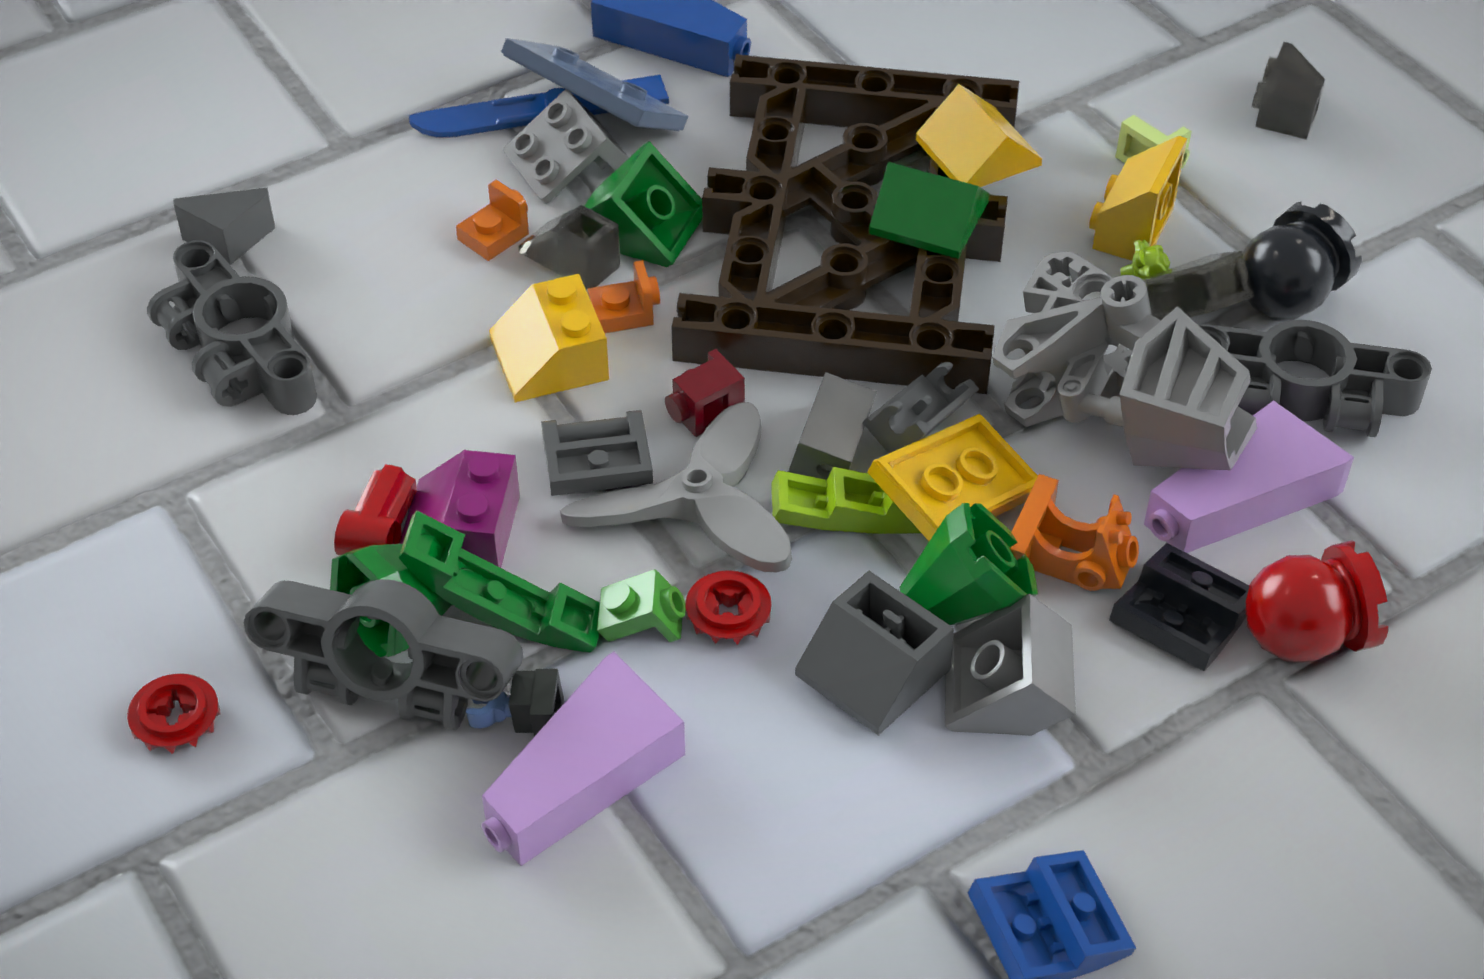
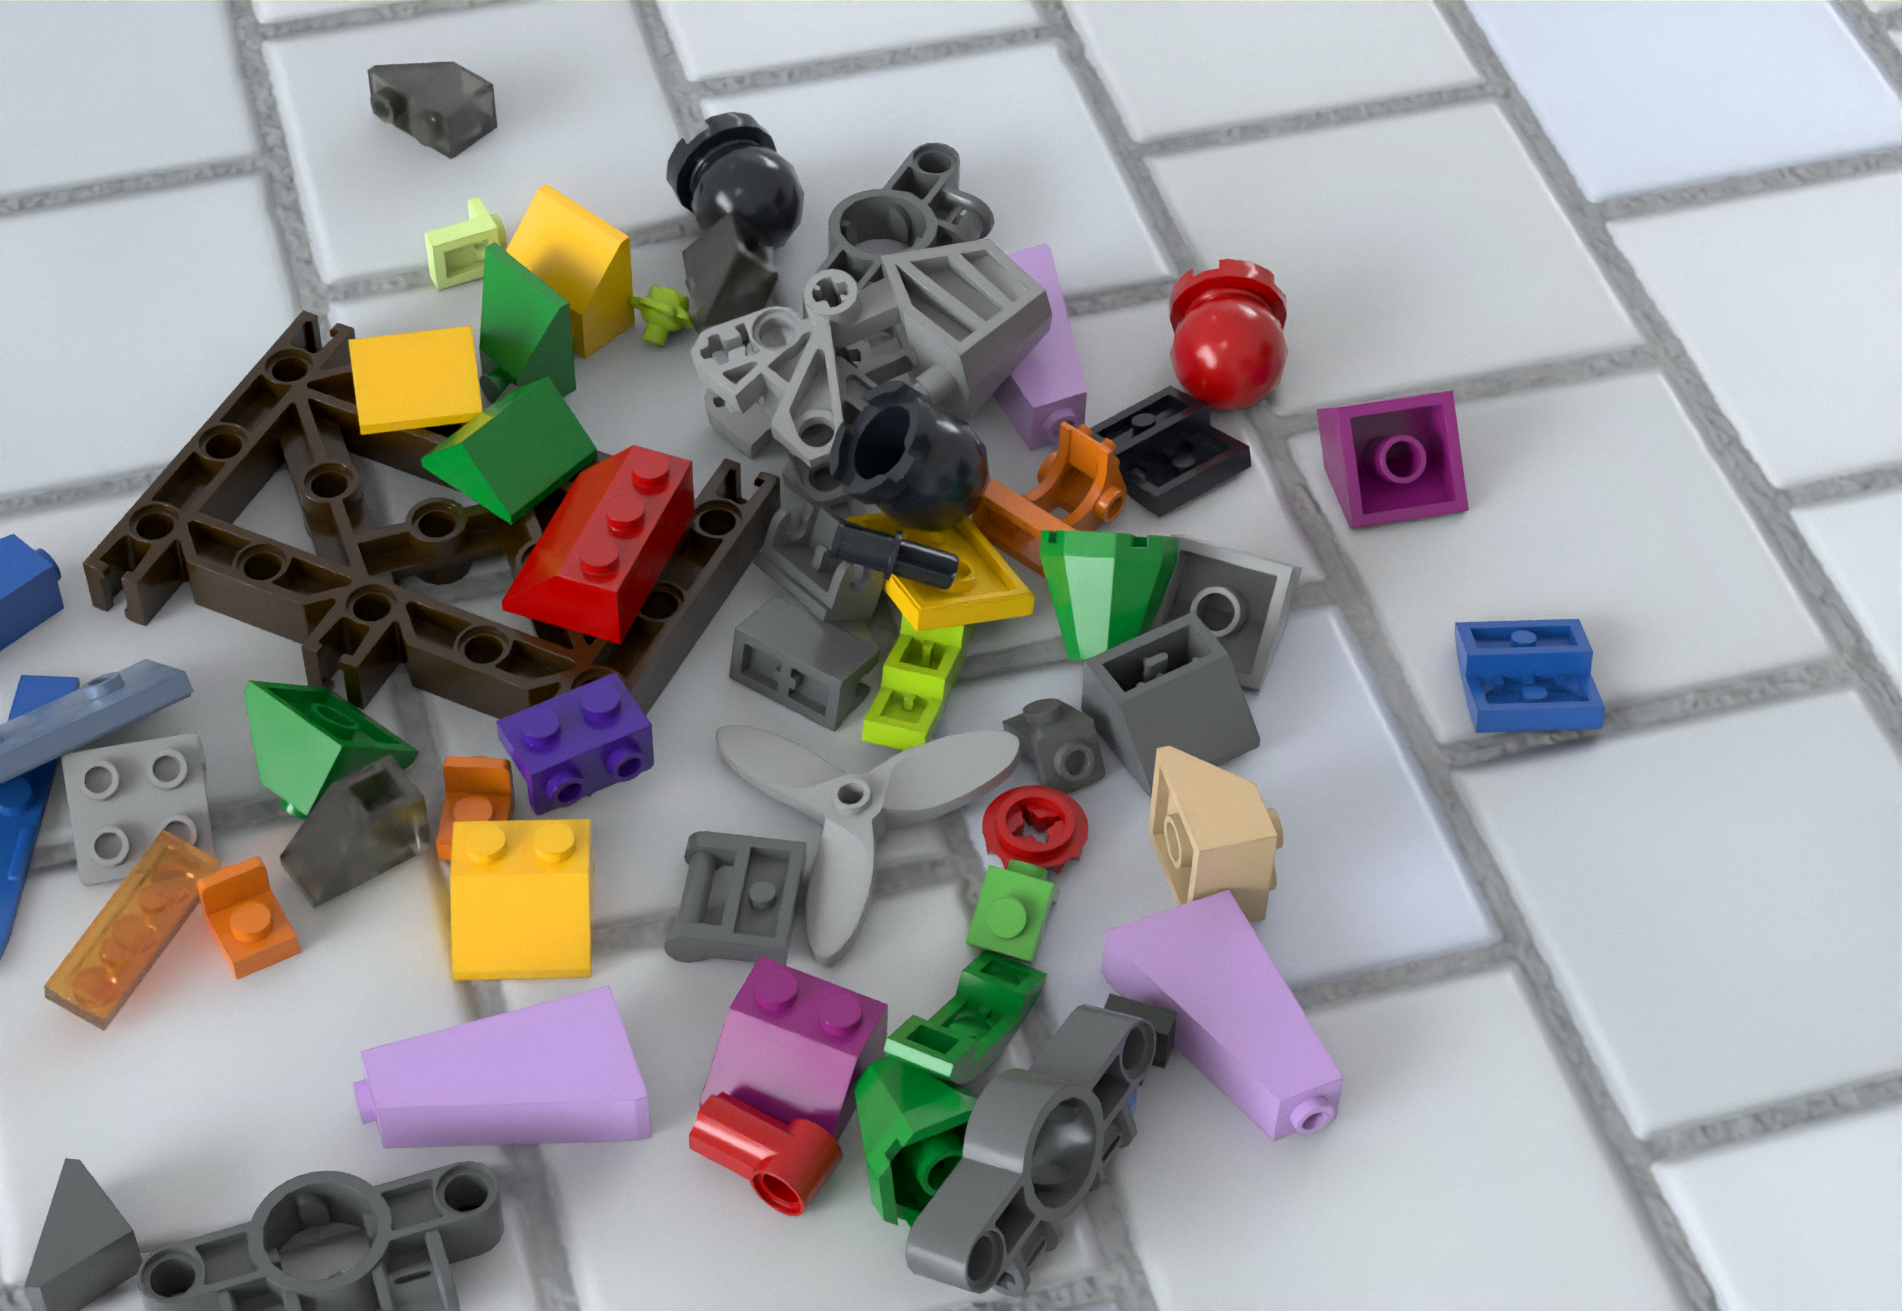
camera: 75 degrees left, 0 degrees up
dark red brick [665,349,745,437] -> none
none -> clear orange plate [44,829,221,1031]
none -> lavender slope [353,985,651,1148]
none -> green slope [479,242,576,404]
none -> dark purple bracket [496,672,654,816]
none -> red slope [502,445,695,644]
none -> black axle [829,518,959,590]
none -> black tile [830,381,990,532]
none -> dark grey bracket [1002,698,1105,794]
none -> tan slope [1148,746,1283,922]
none -> magenta slope [1316,390,1469,528]

